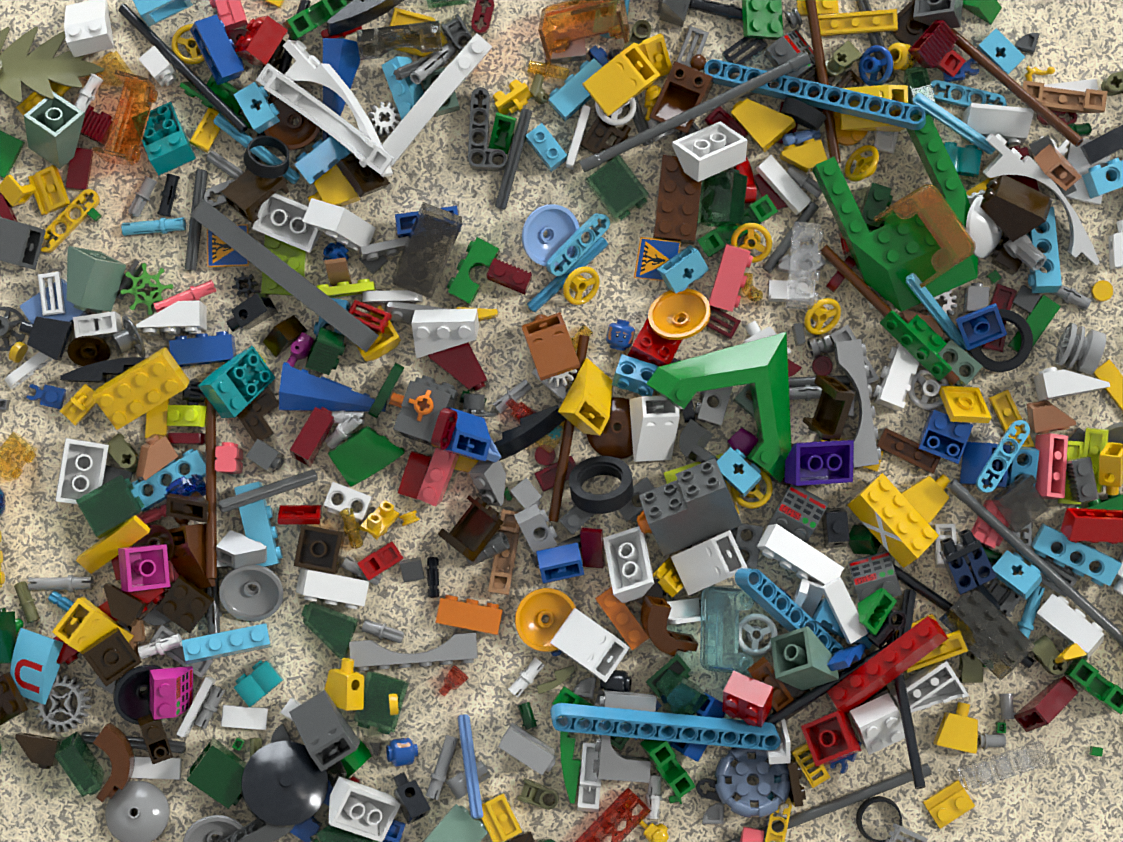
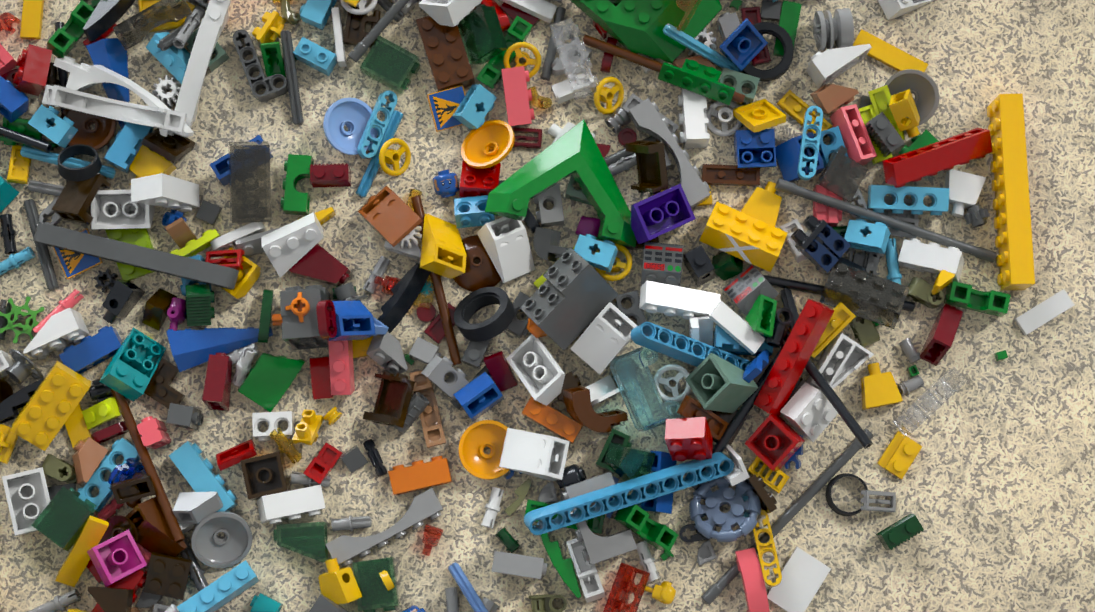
camera: 25 degrees left, 5 degrees down
dark grey axle [218,469,318,513] -> none
light grey plate [359,234,423,261] -> none
yellow plate [653,555,684,598] -> none
dark grey tile [792,323,806,346] -> none

